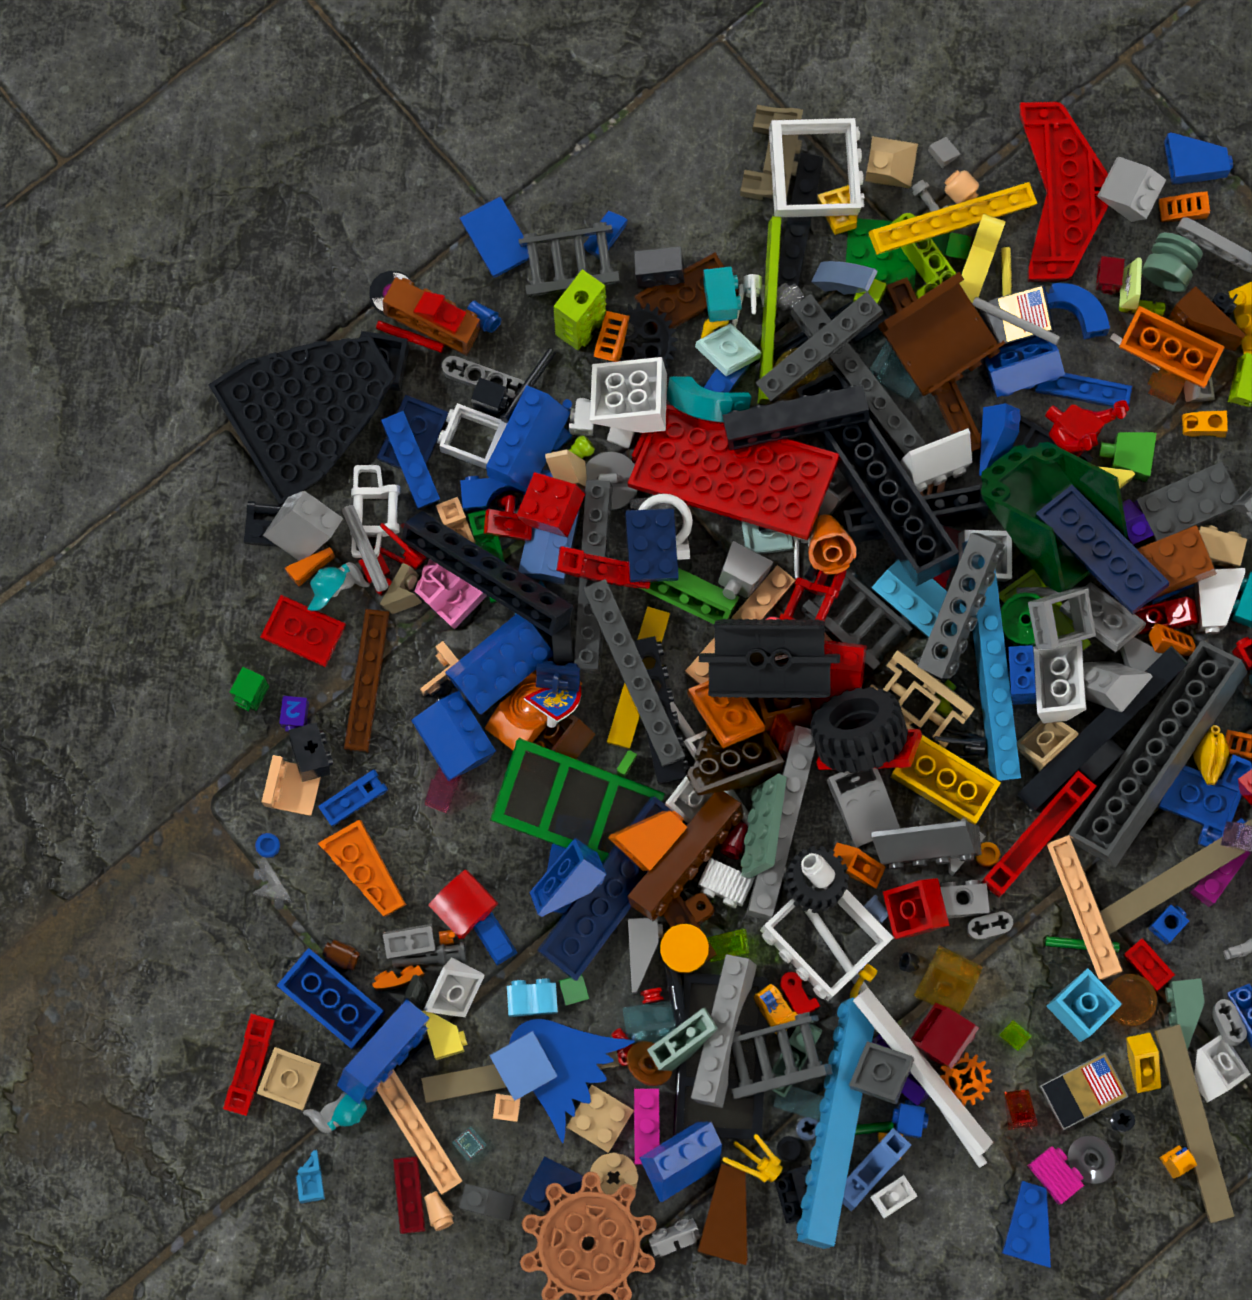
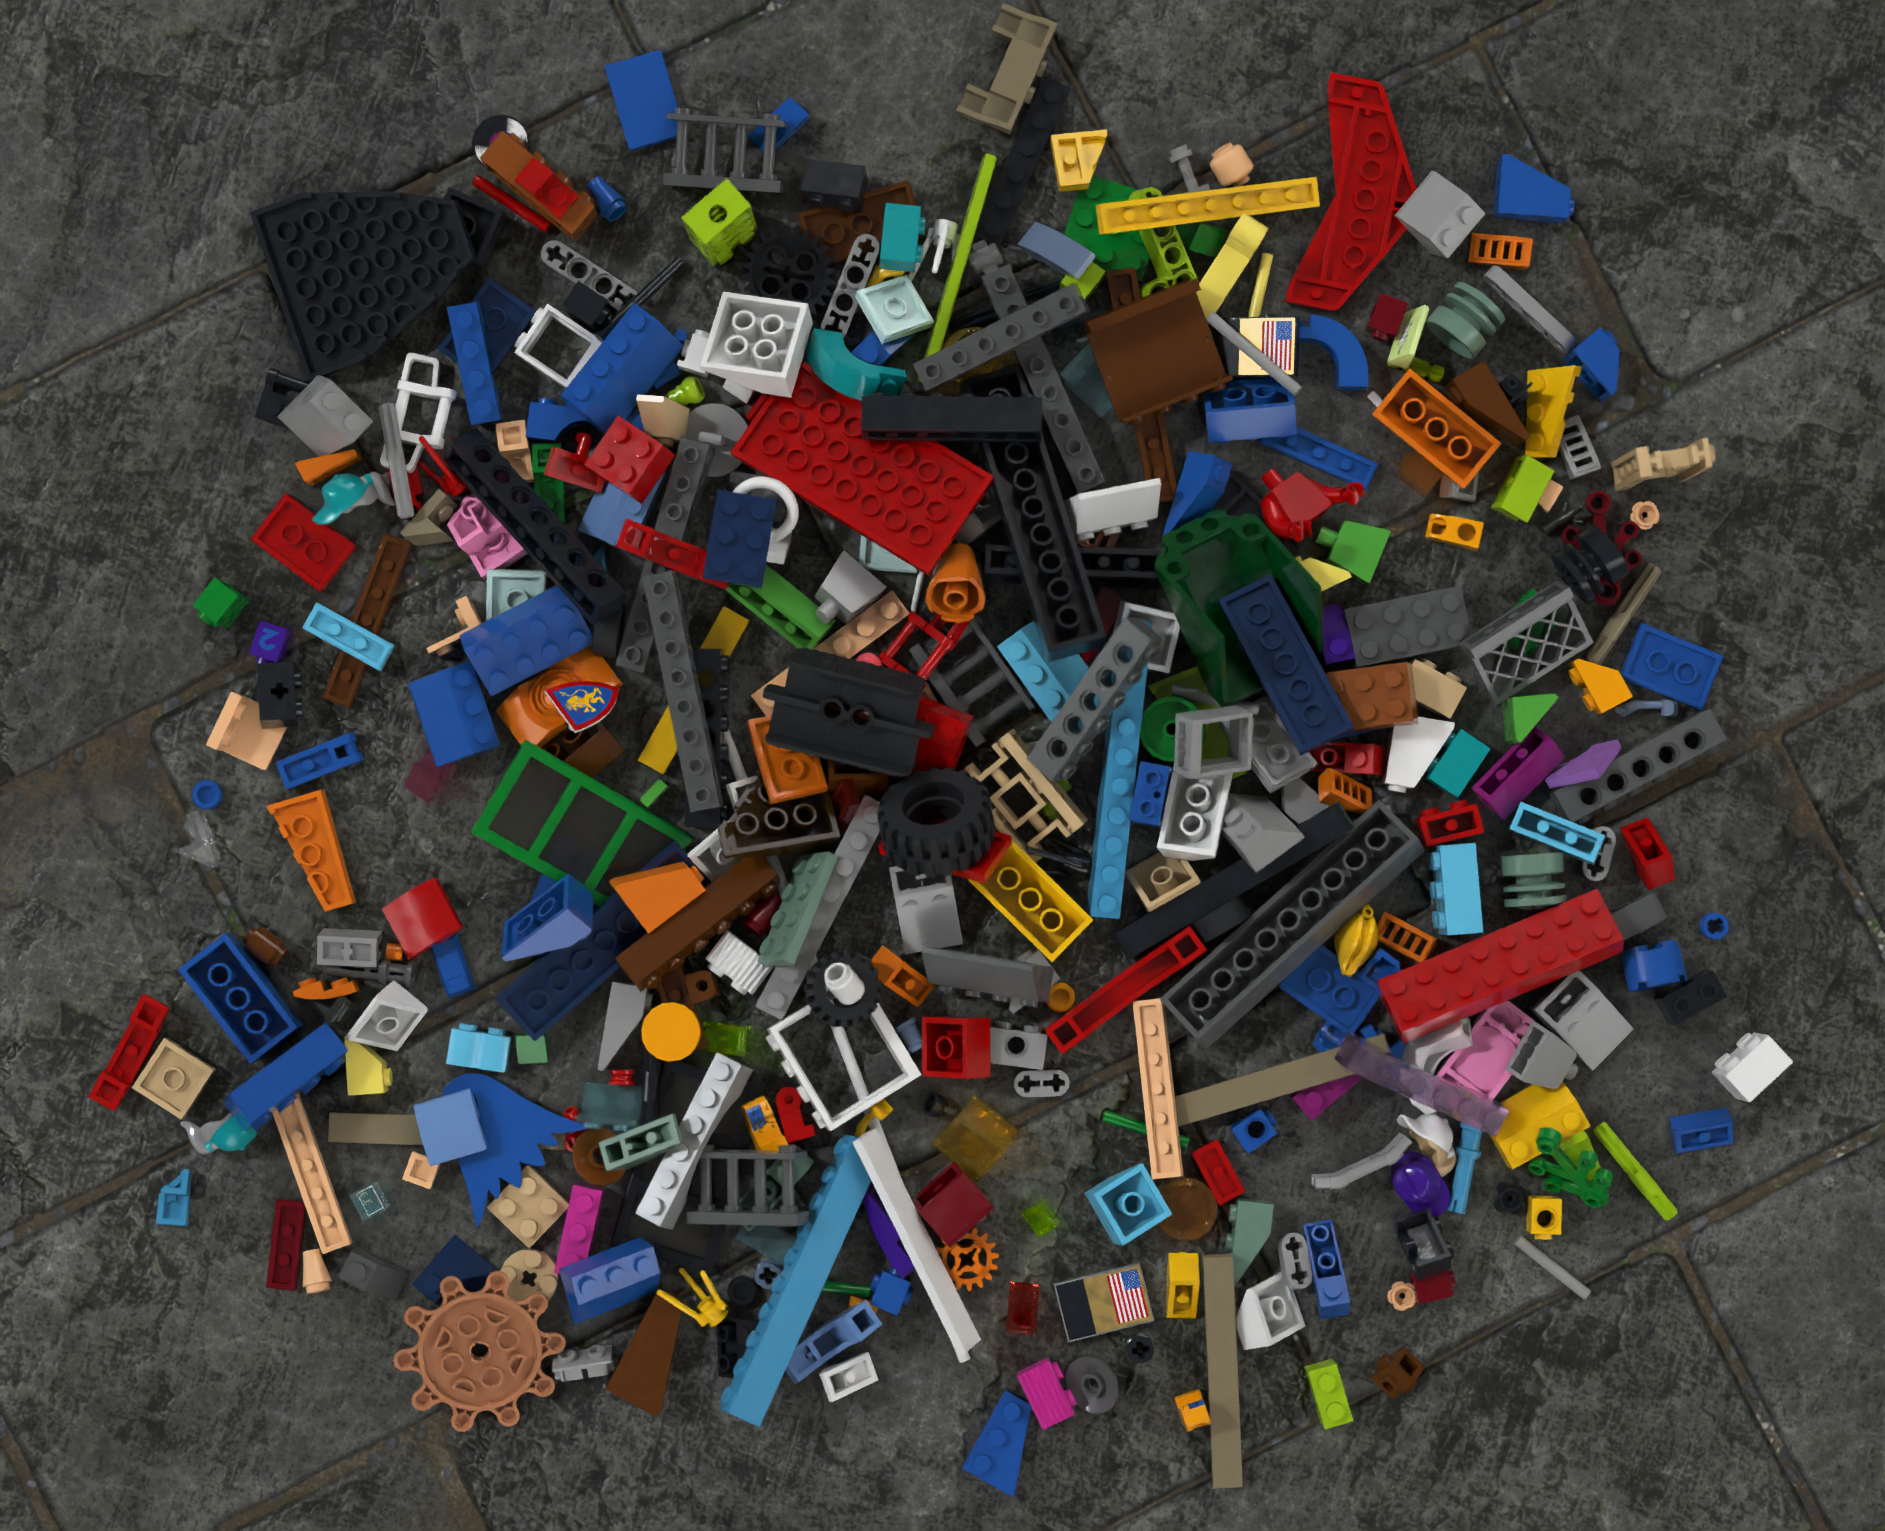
camera: 10 degrees right, 10 degrees up
dark blue hips [536,660,580,694] -> none
orange slope [593,311,630,362] -> none
white window [769,118,865,217] -> none
dark grey plate [849,1041,914,1104] -> none
tan slope [865,137,918,189] -> none
light grey slope [928,137,961,168] -> none
none -> medium azure tile [302,602,395,671]
none -> light aqua tile [486,569,547,621]
none -> light grey beam [820,234,880,338]

